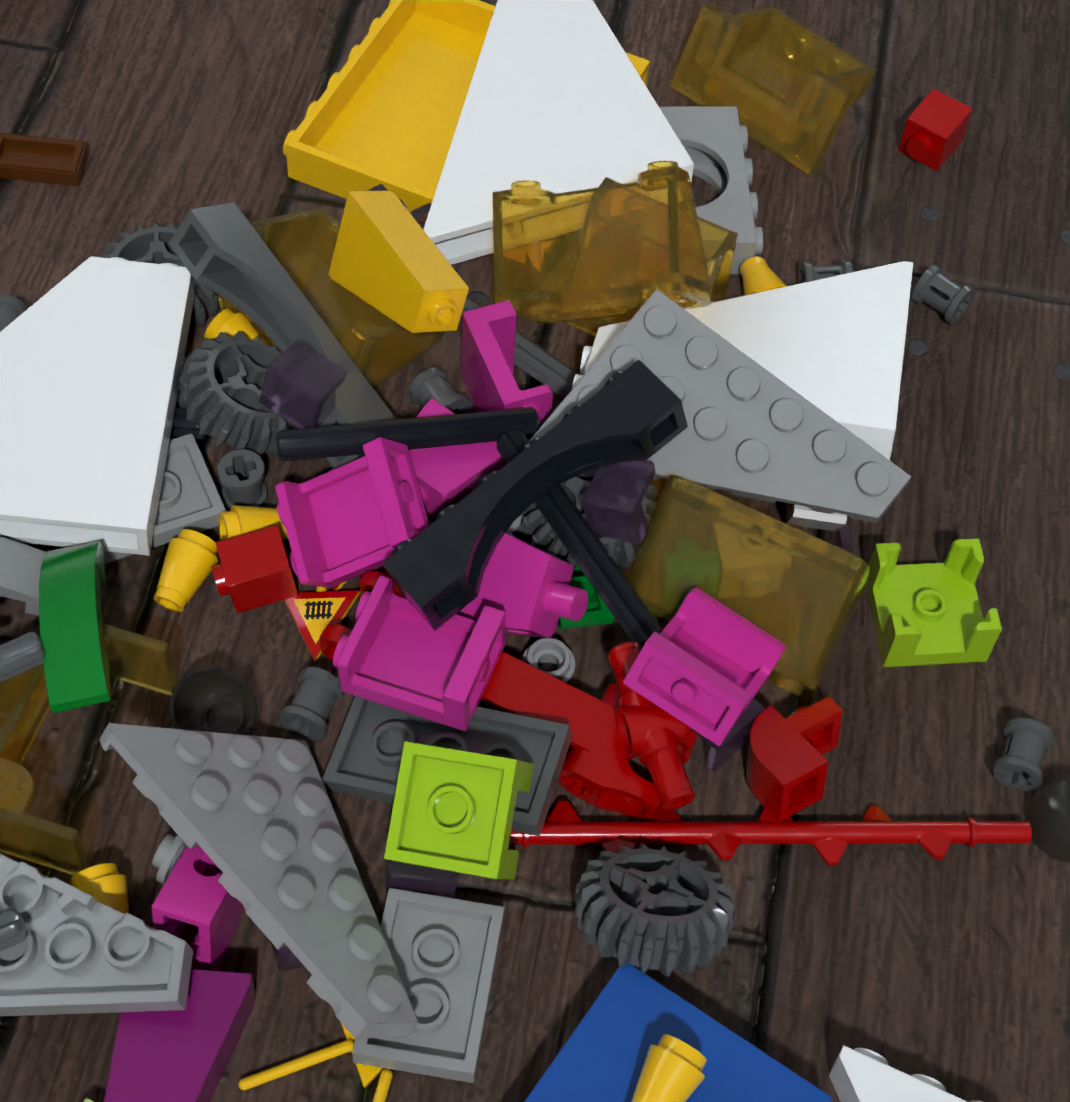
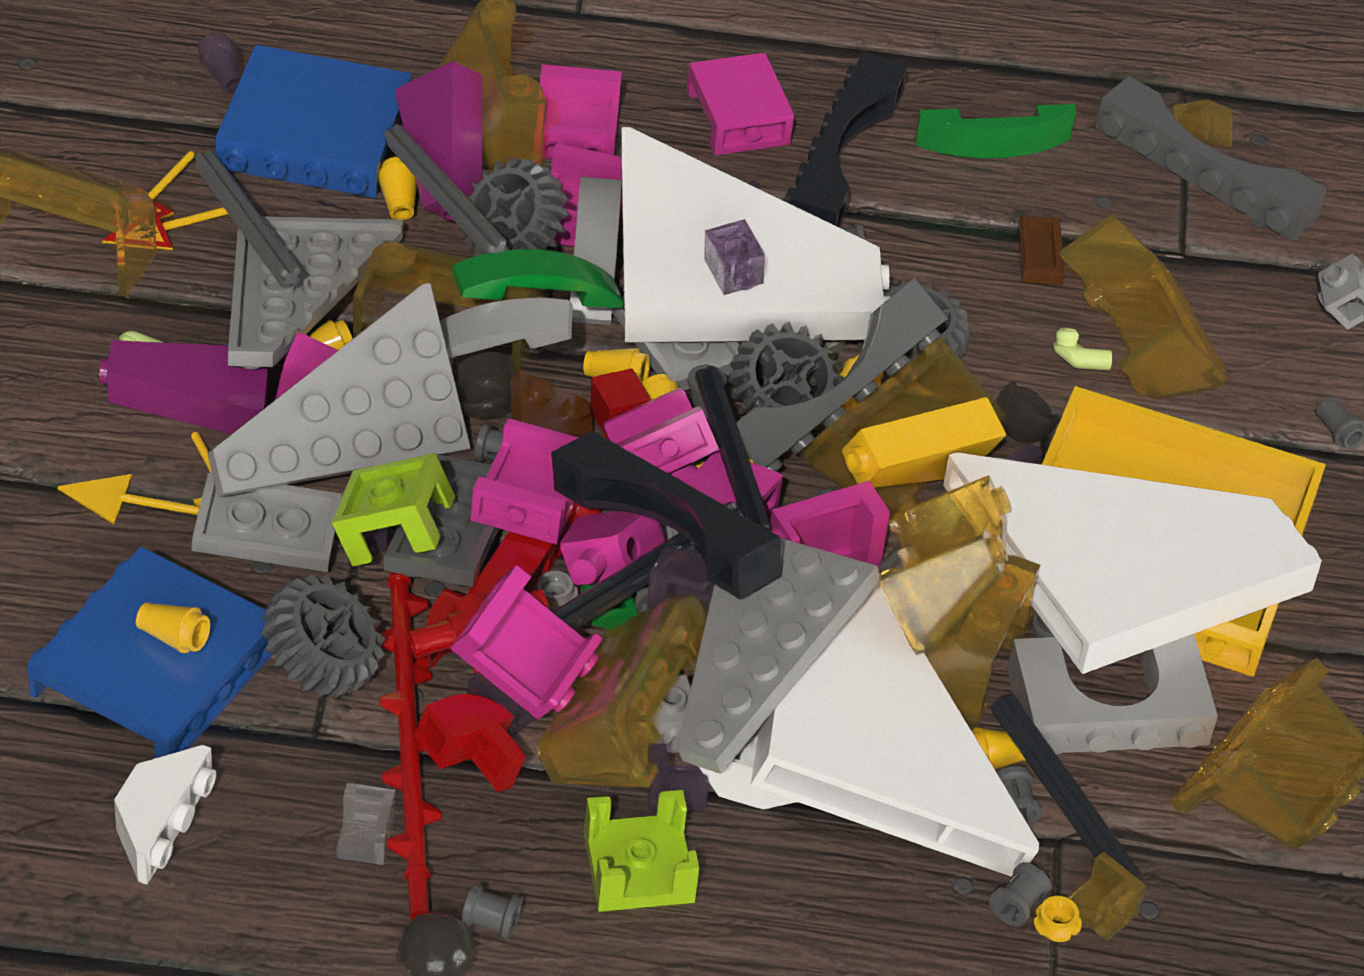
camera: 85 degrees right, 10 degrees down
clear purple panel [259,340,346,429] -> none
red brick [898,89,973,171] -> none
none -> clear panel [336,783,395,865]
none -> light grey slope [440,298,573,370]
none -> reddish brown wing [510,369,593,437]
none -> clear purple brick [704,219,765,295]
none -> black axle [991,694,1142,892]
none -> clear smoke hair [994,381,1059,443]
none -> yellow plate [1033,896,1082,942]
none -> yellowish green arm [1053,328,1112,371]
none -> clear yellow windscreen [1059,213,1230,399]
none -> clear yellow panel [1067,852,1146,941]

